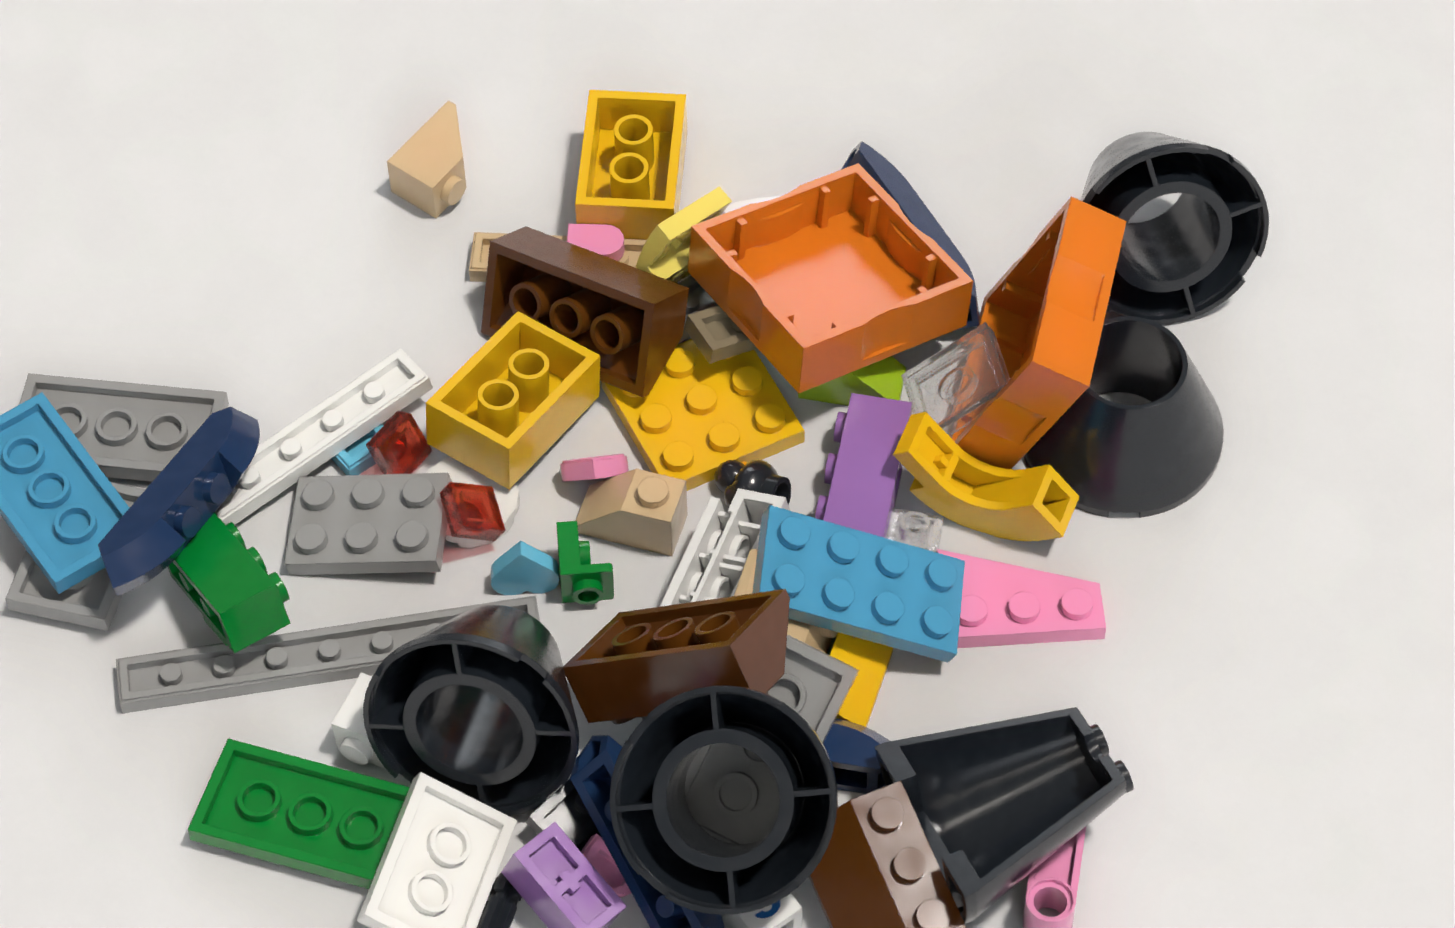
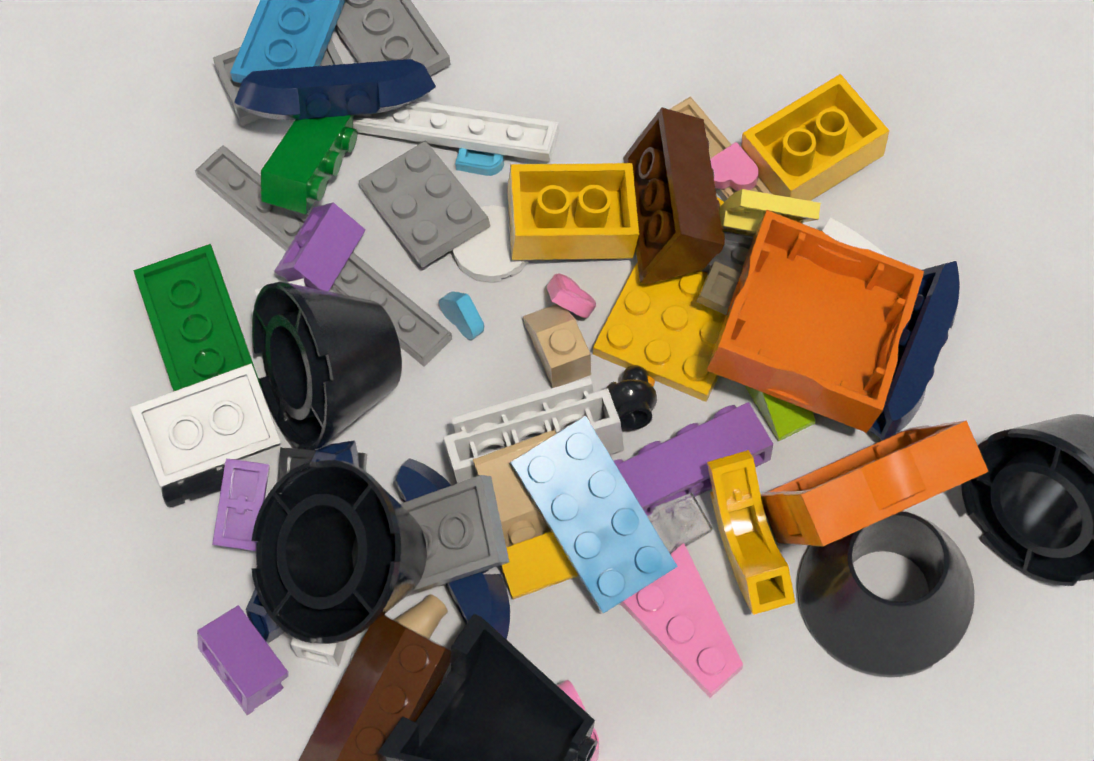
camera: 55 degrees right, 10 degrees up
clear red plate [366,411,433,474] -> none
tan slope [387,100,467,218] -> none
clear red plate [439,482,506,541] -> none
green bracket [556,521,614,605] -> none
reddish brown slope [563,589,790,724] -> none
clear tile [901,322,1010,436] -> none
none -> medium lavender hinge [274,202,366,291]

